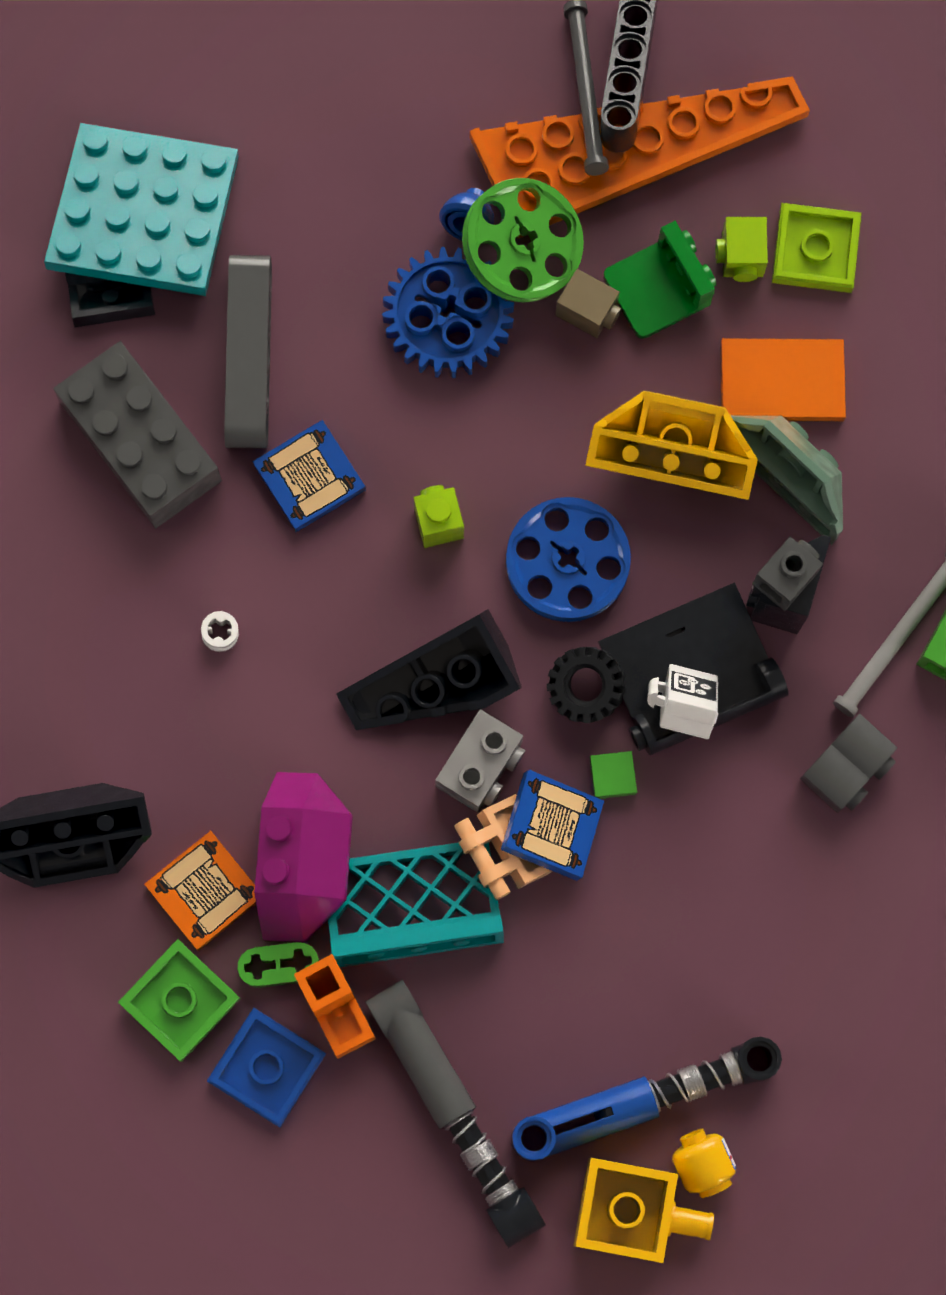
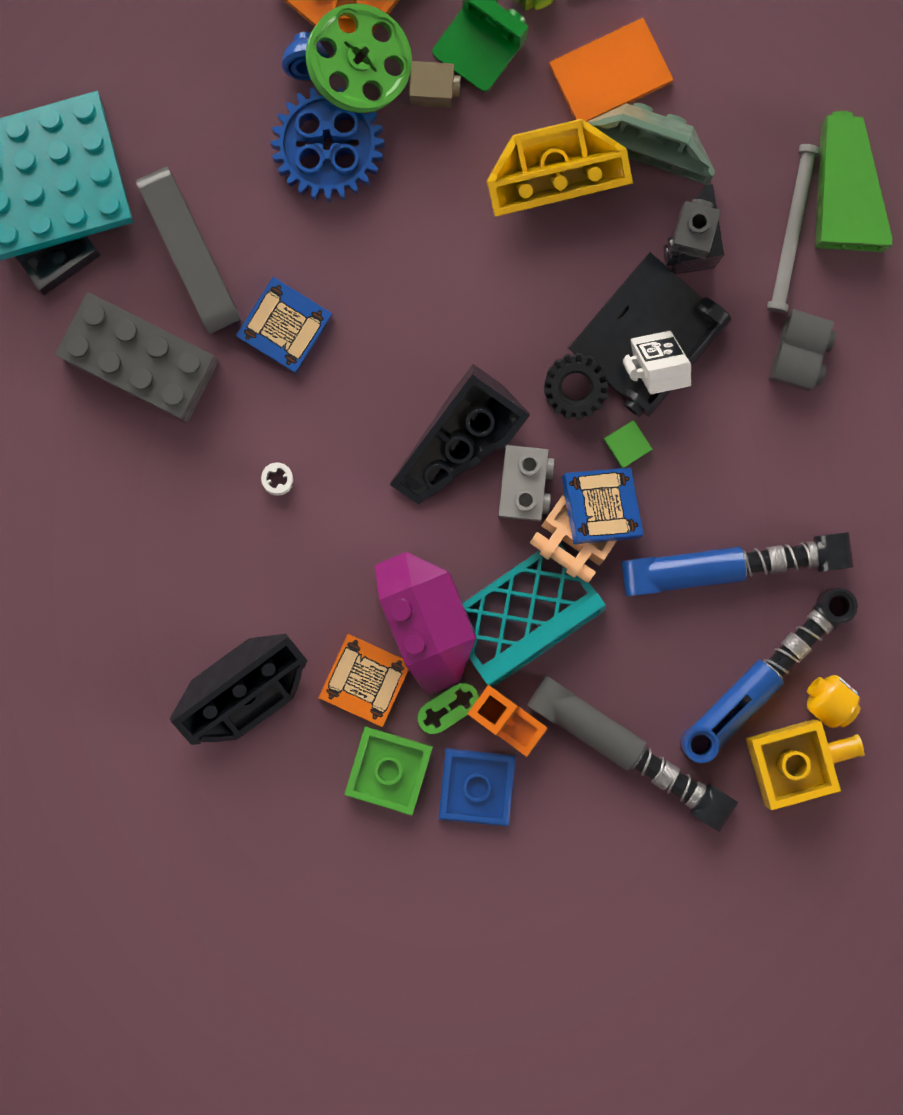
camera: 20 degrees left, 10 degrees up
lime brick [413,485,464,548] -> none
blue wedge [506,497,631,622] -> none
none -> piece [621,532,853,597]

